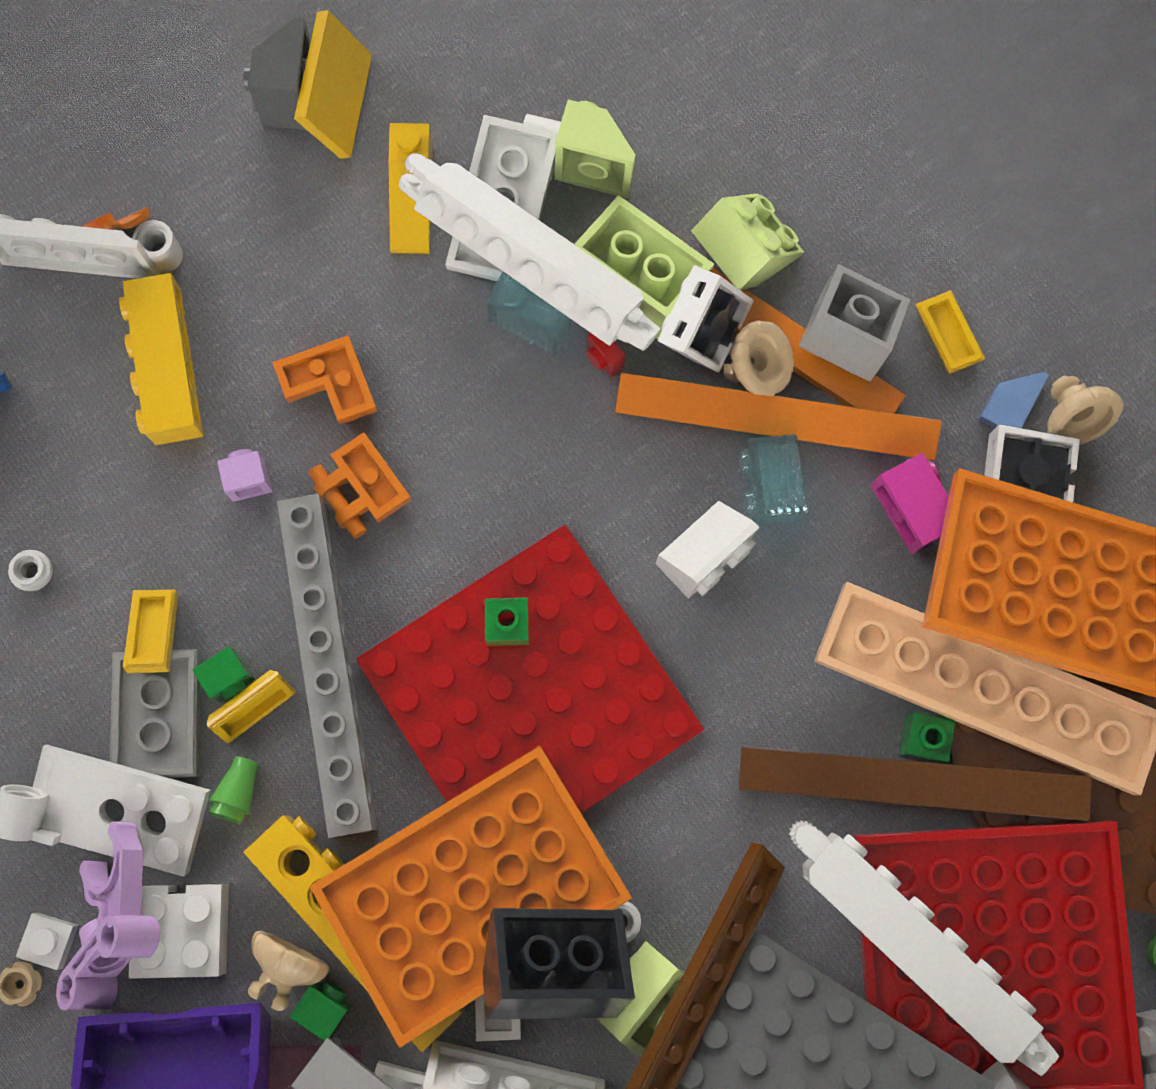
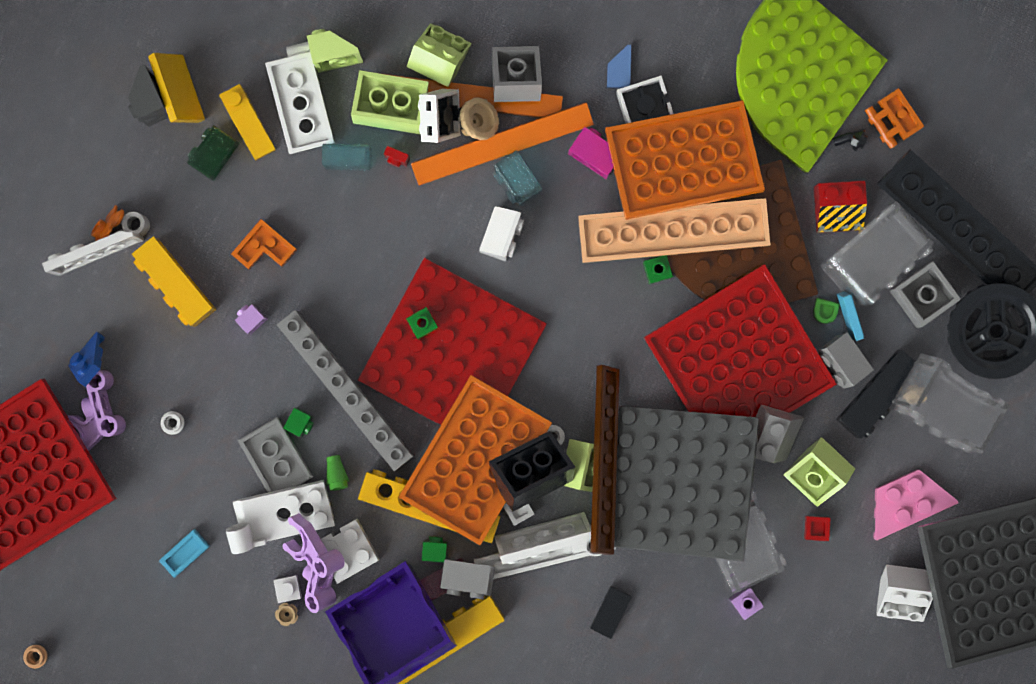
camera: 20 degrees left, 10 degrees up
yellow tile [123,590,178,673] -> none
yellow tile [207,670,296,744] -> none
tan hair [248,931,329,1011] -> none
orange plate [308,432,411,539] -> none
white hinge [398,153,660,351] -> none
reddish brown tile [739,746,1092,821] -> none
white hinge [788,820,1059,1076] -> none
yellow tile [915,290,985,374] -> none
tan hair [1047,375,1124,445] -> none
none -> clear green brick [187,125,240,181]

